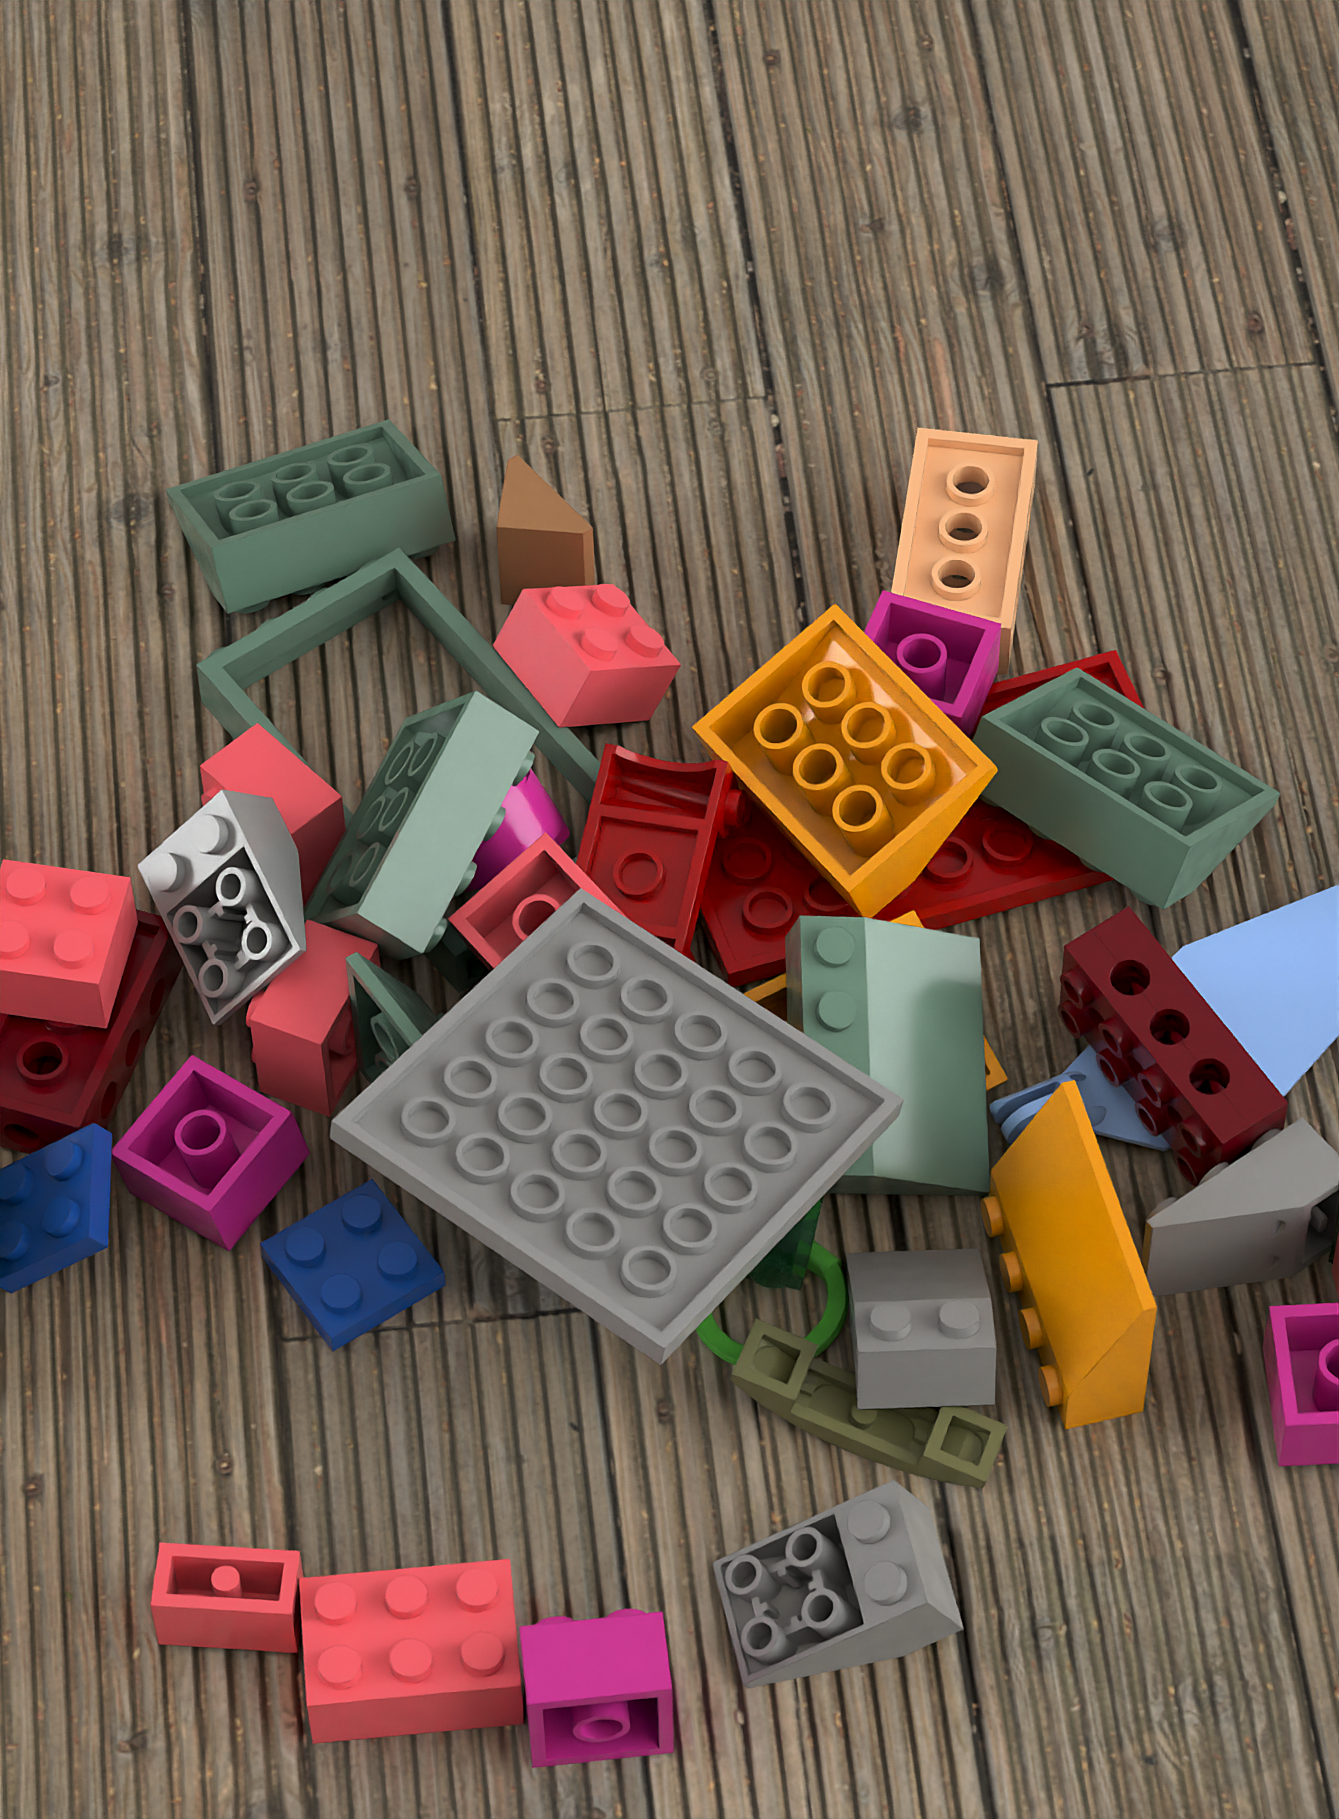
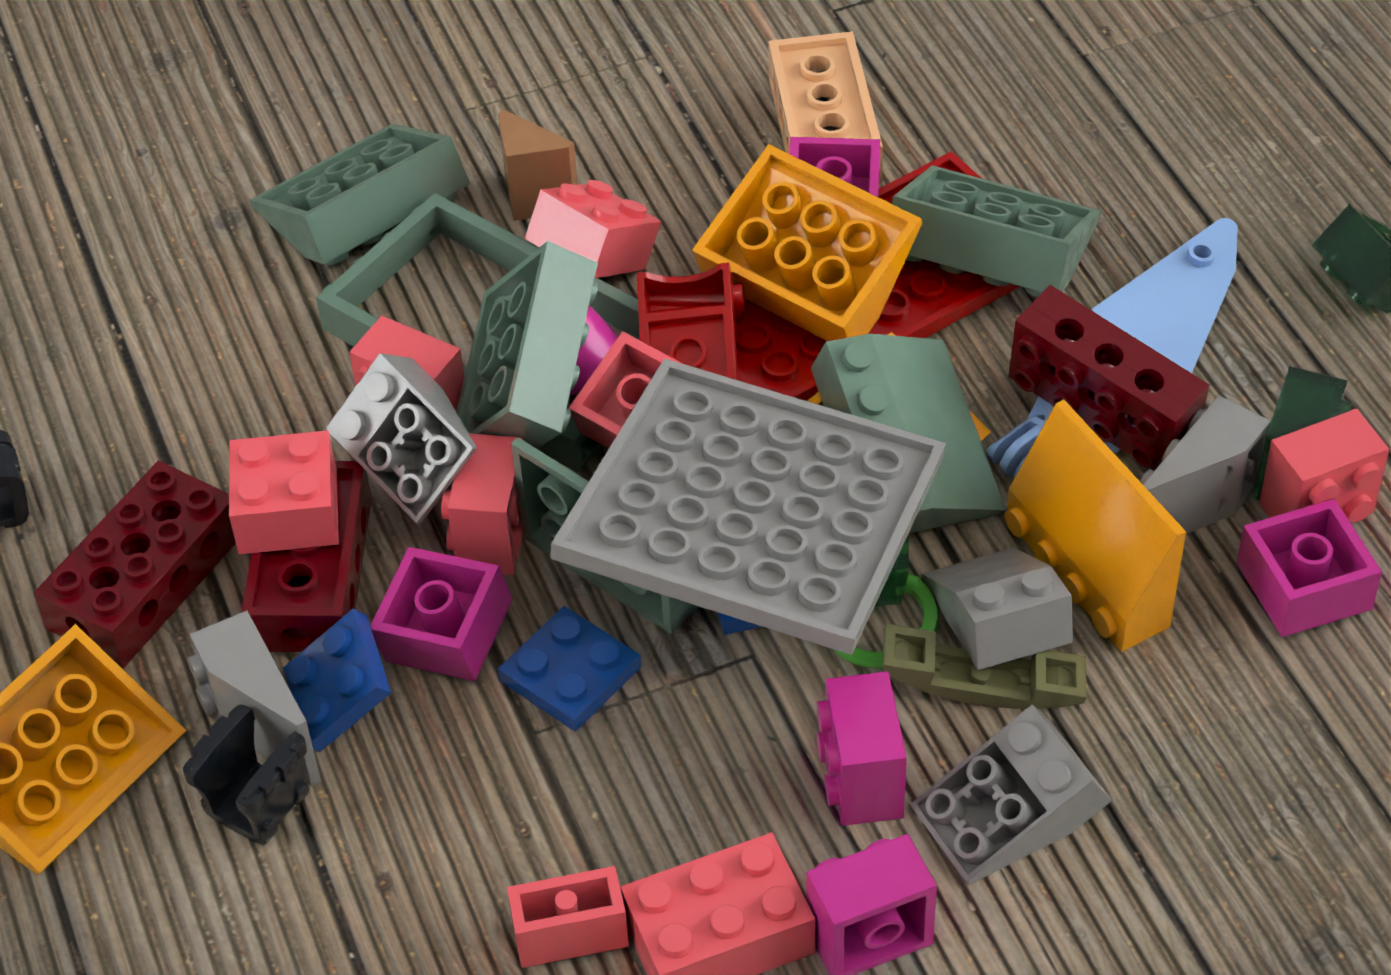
camera: 15 degrees left, 5 degrees down
none -> dark pink brick [816,671,907,826]

